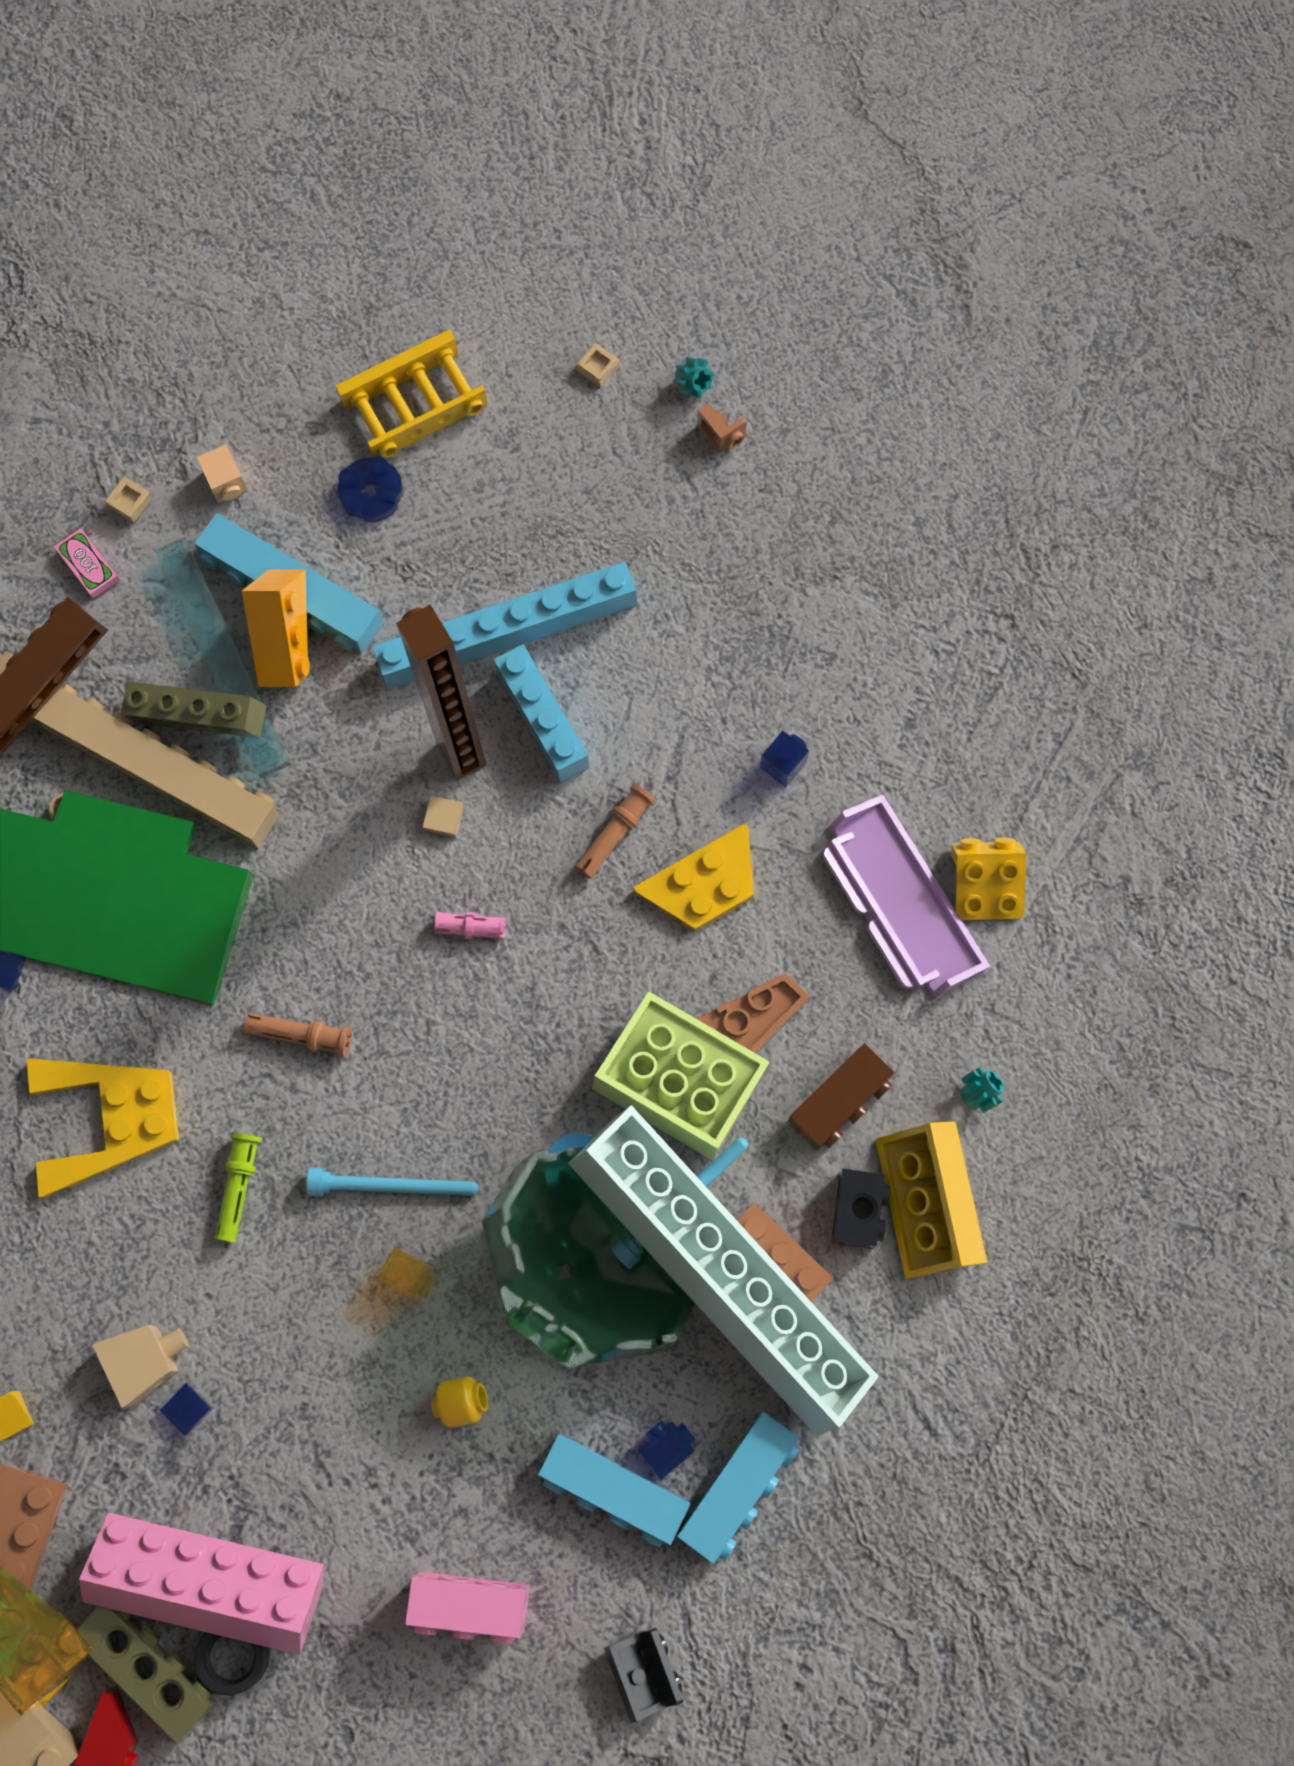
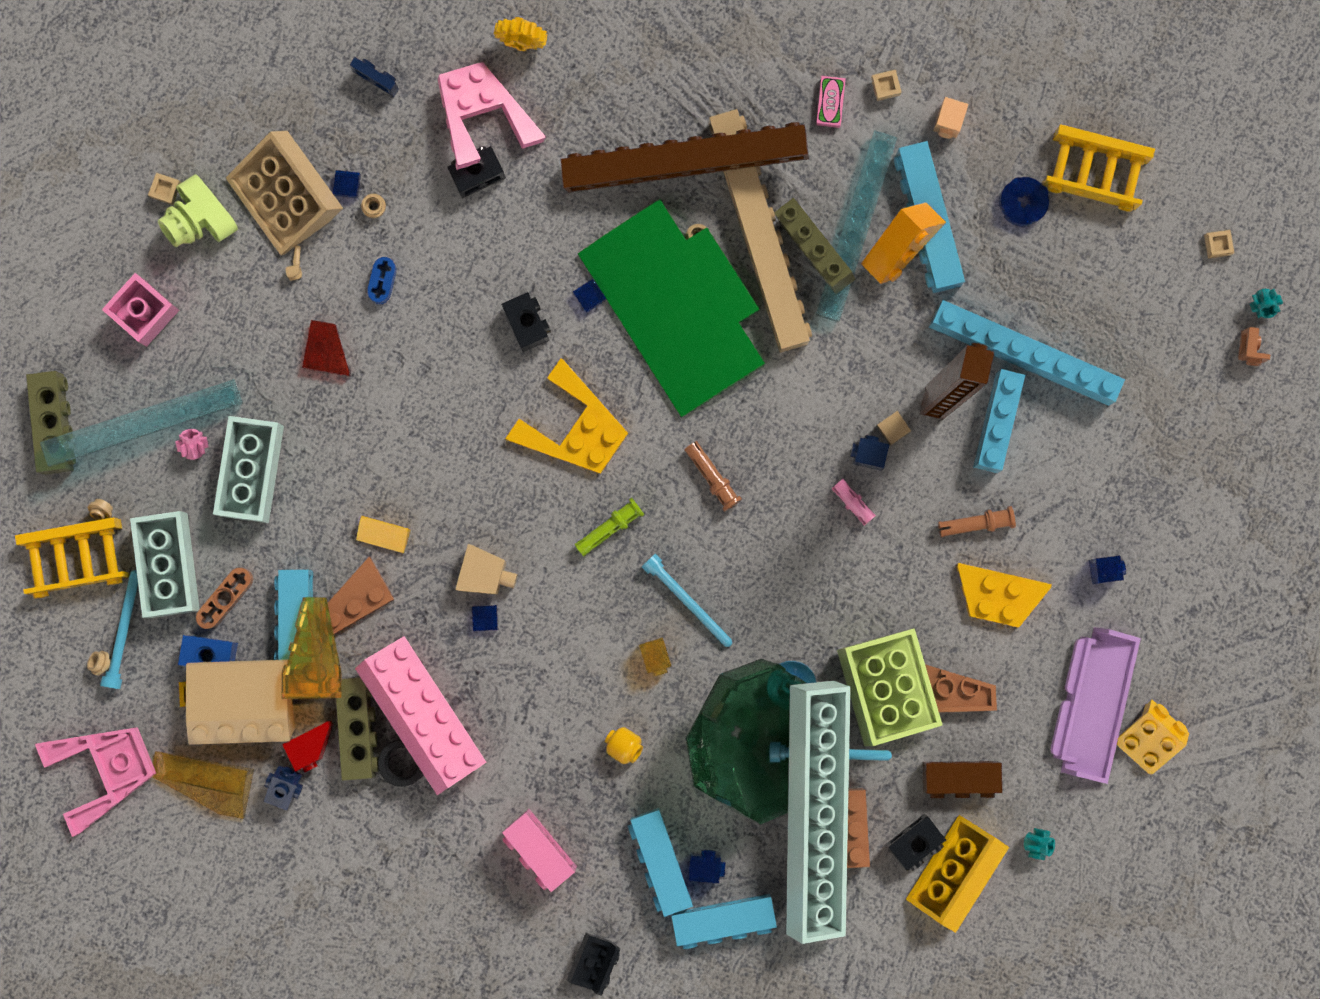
camera: 40 degrees right, 10 degrees up
none -> dark blue brick [850,435,890,471]

